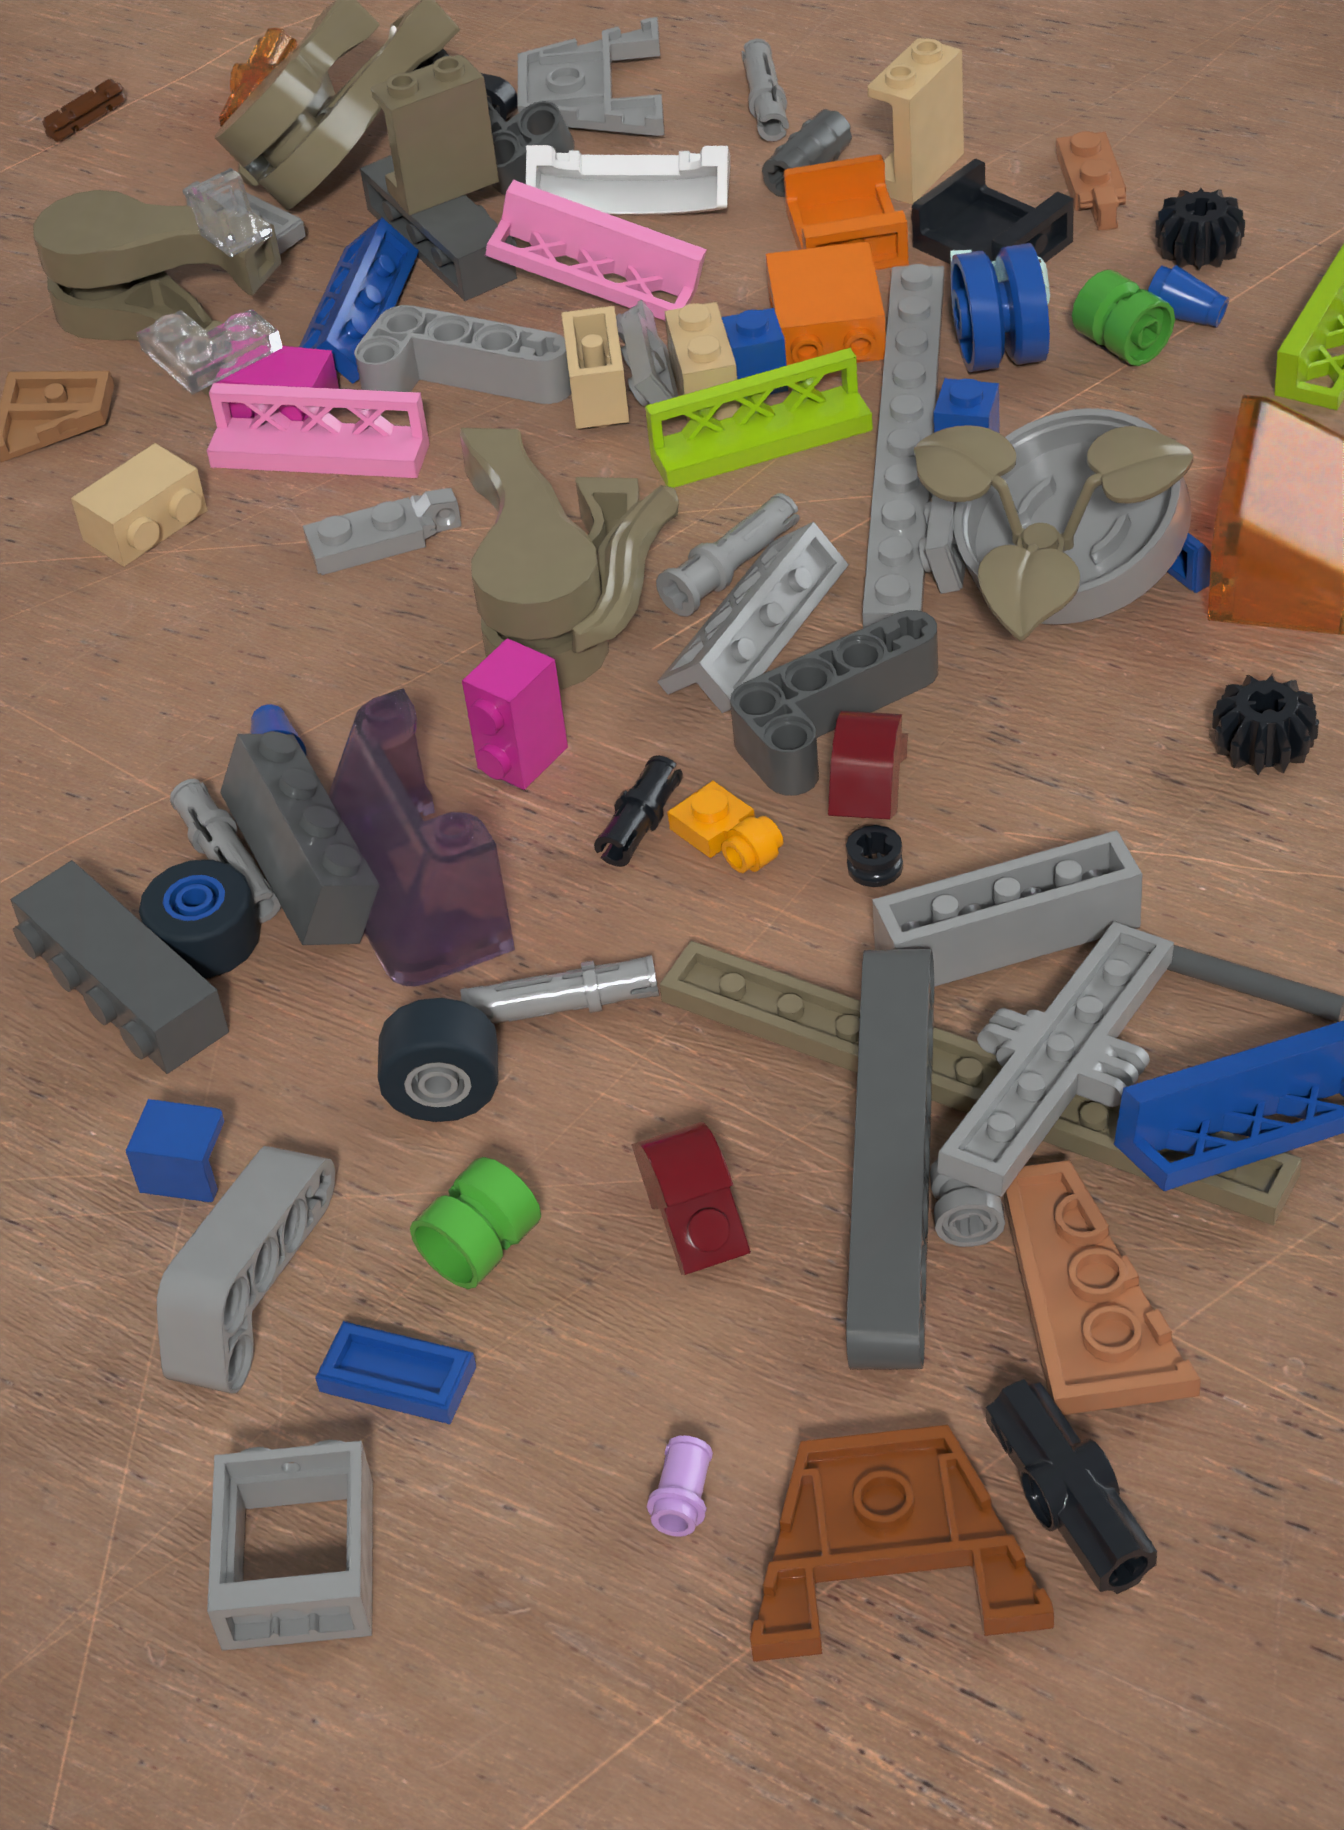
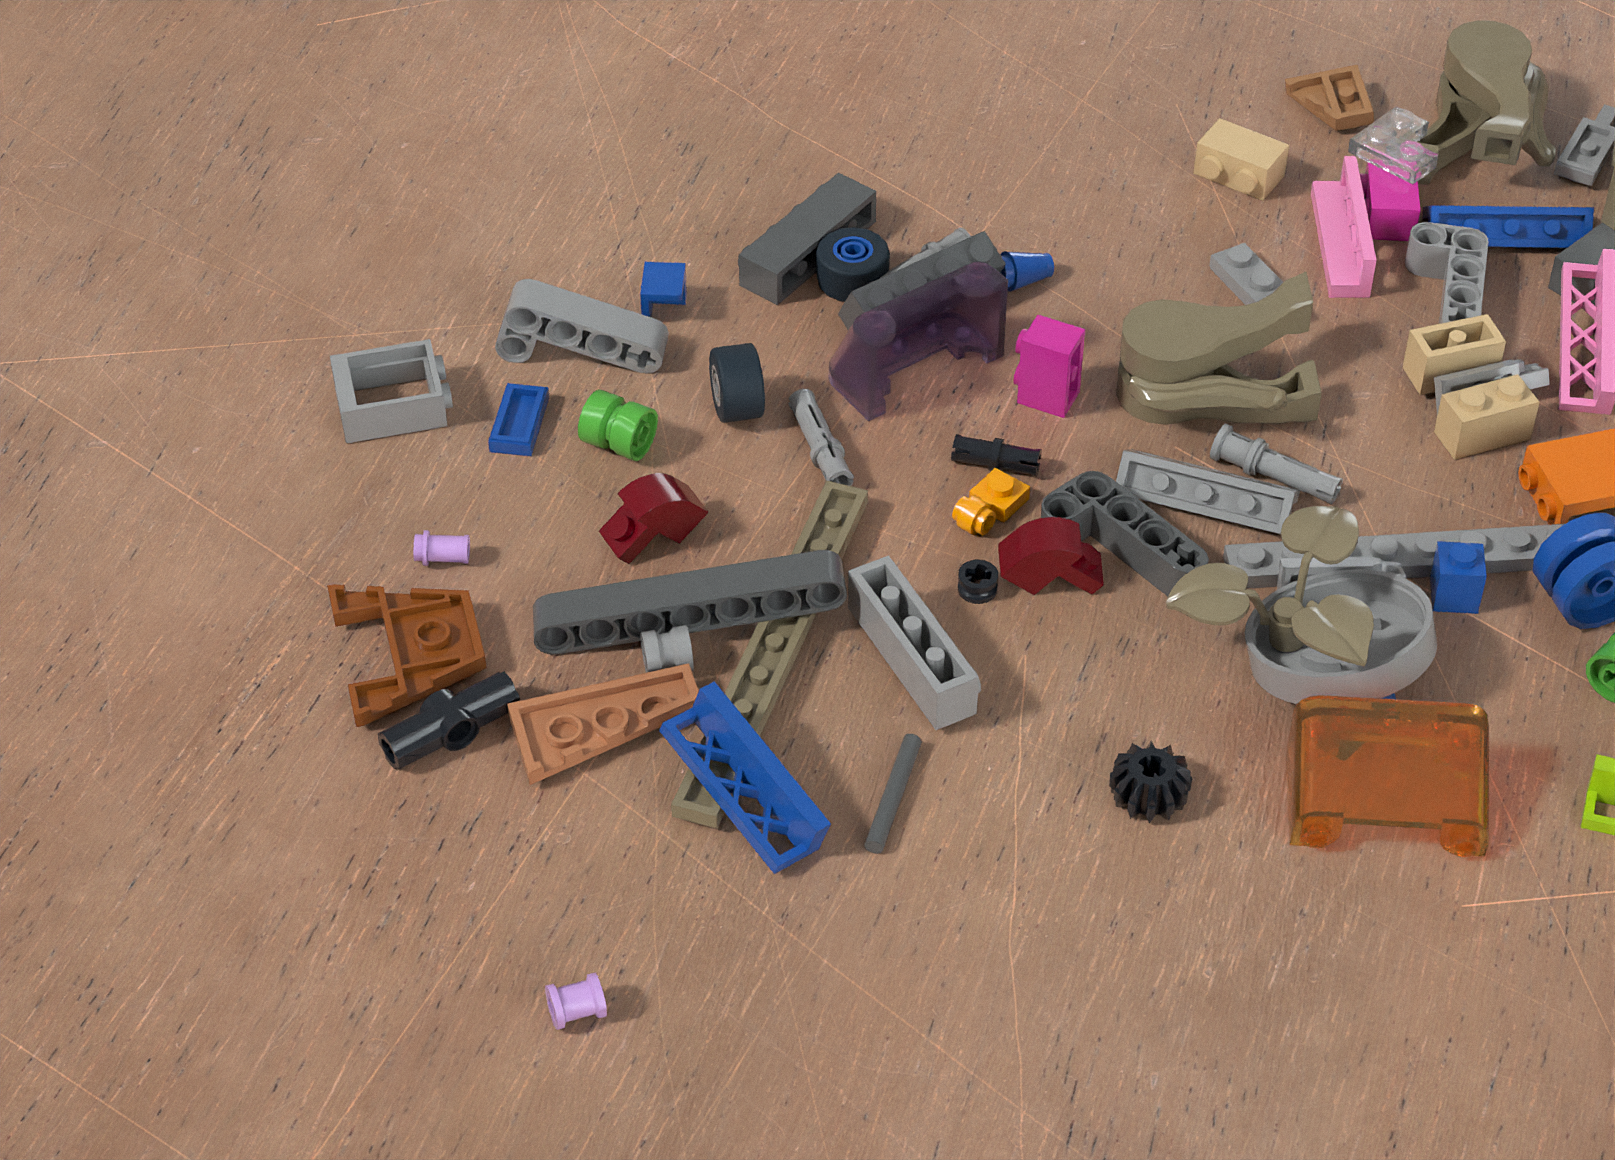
camera: 75 degrees right, 0 degrees up
clear panel [187,168,273,257] -> none
lime fence [645,348,873,488] -> none
blue brick [722,308,788,395] -> none
light grey hinge [937,922,1174,1197] -> none

